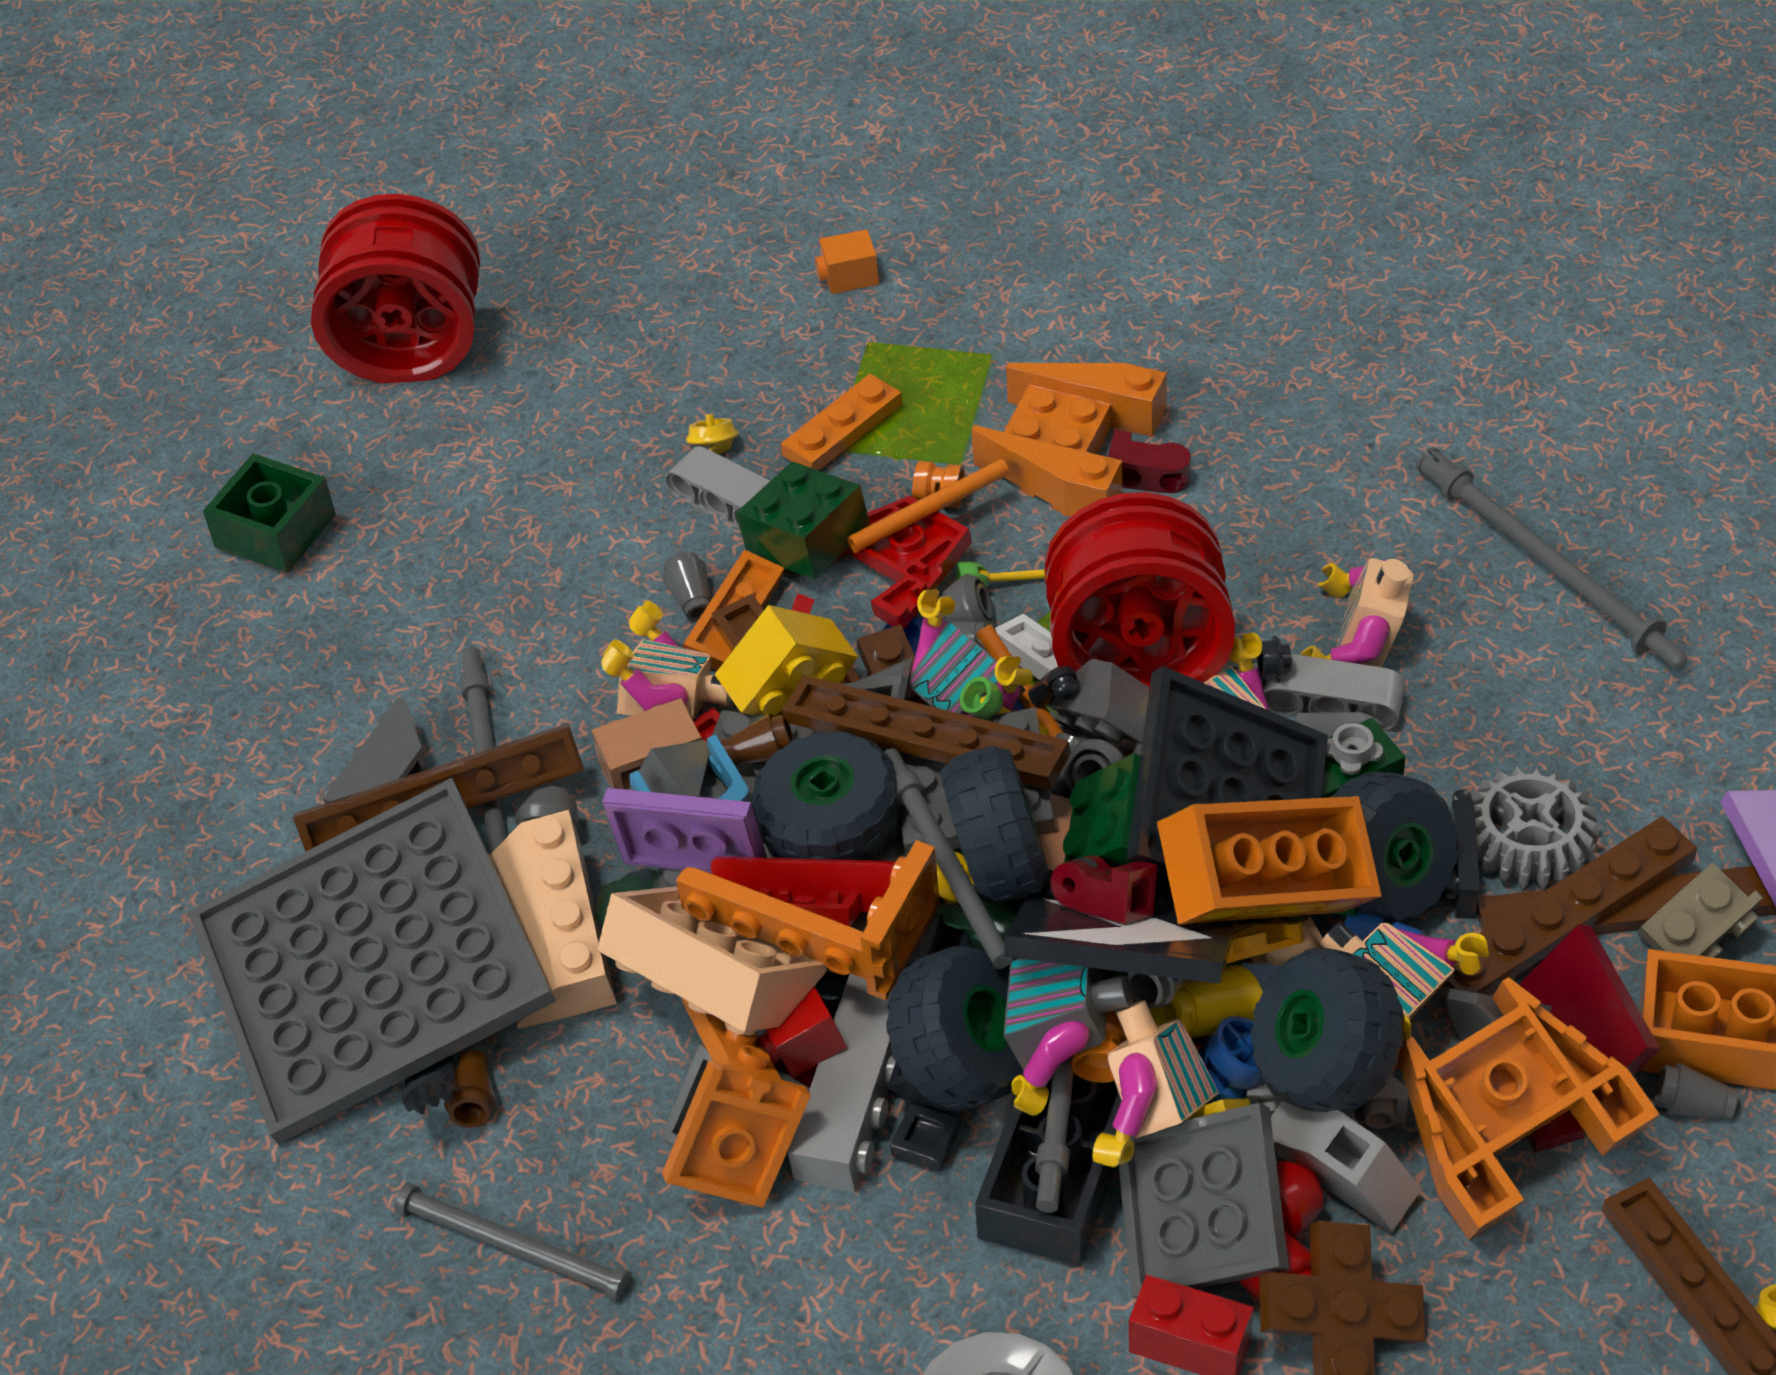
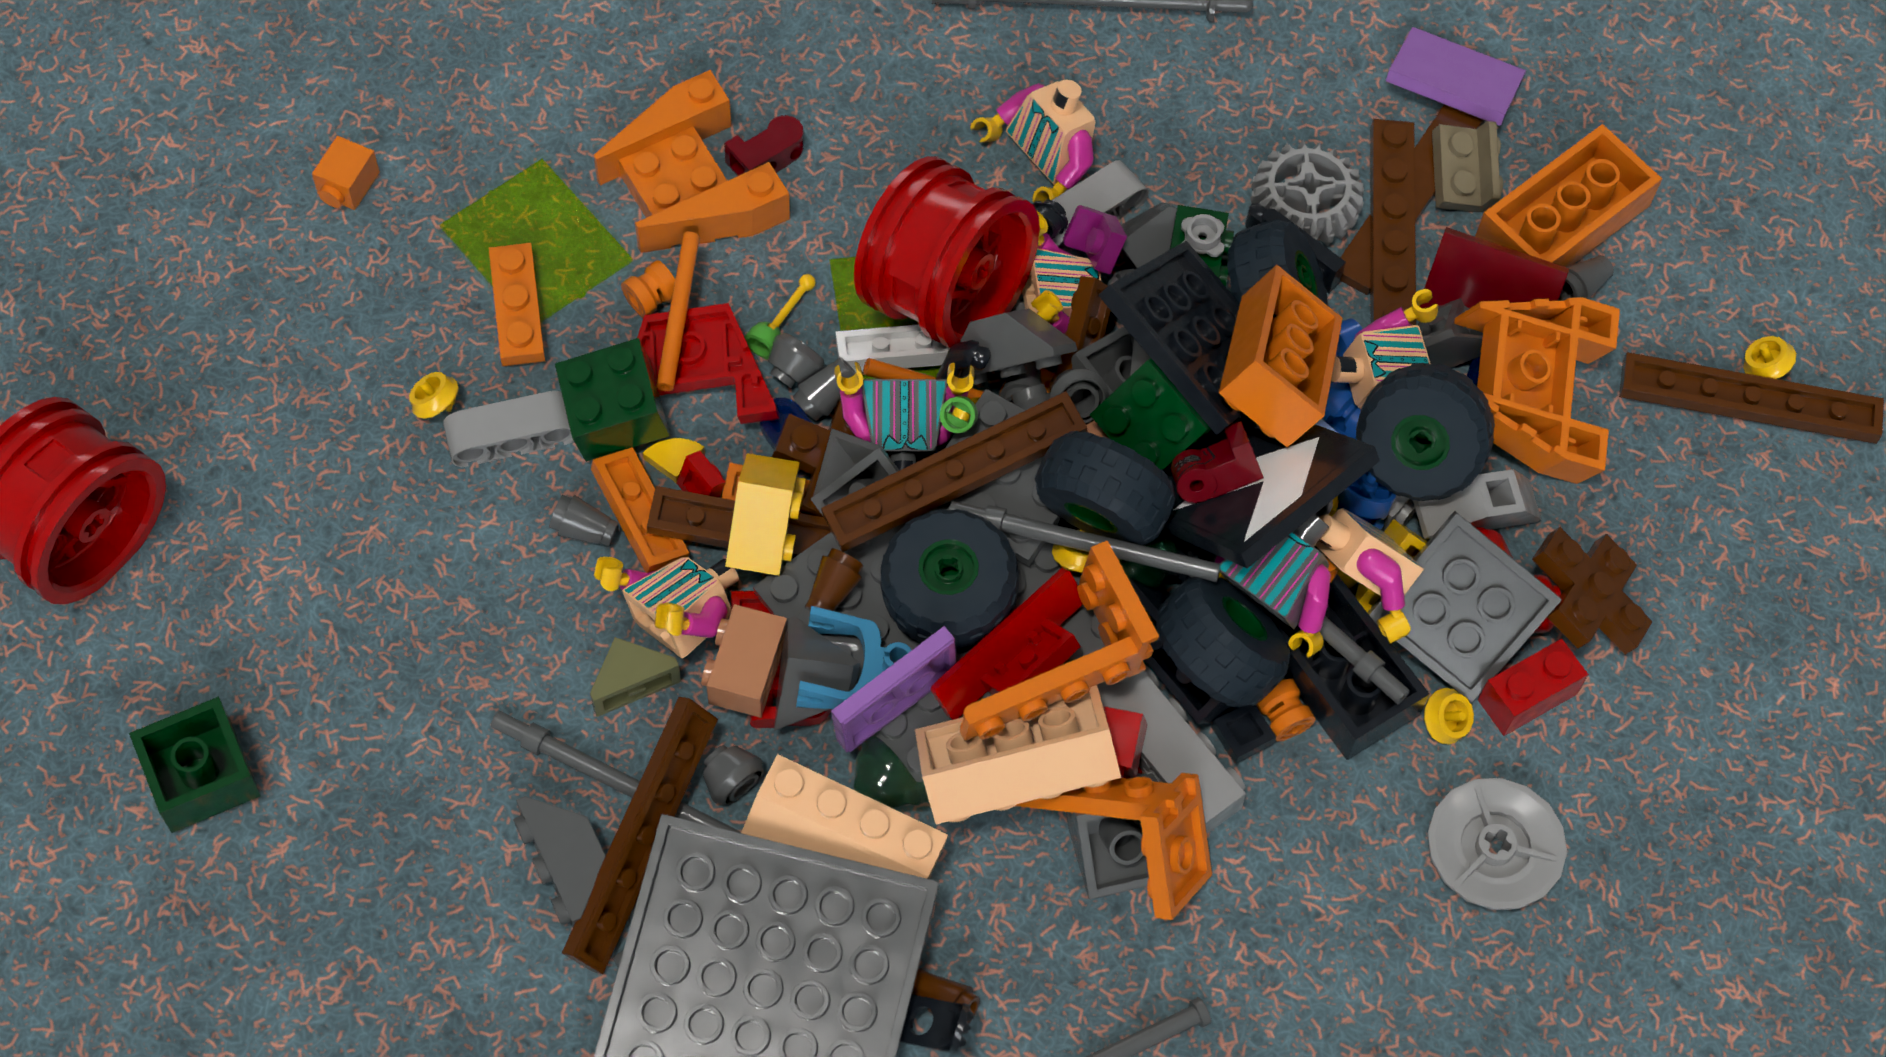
camera: 60 degrees left, 15 degrees up
none -> olive slope [590,637,681,717]
none -> yellow tile [642,438,705,483]
none -> magenta bracket [1063,205,1127,274]
none -> orange wheel [1256,679,1316,742]
none -> yellow hat [1424,688,1474,745]

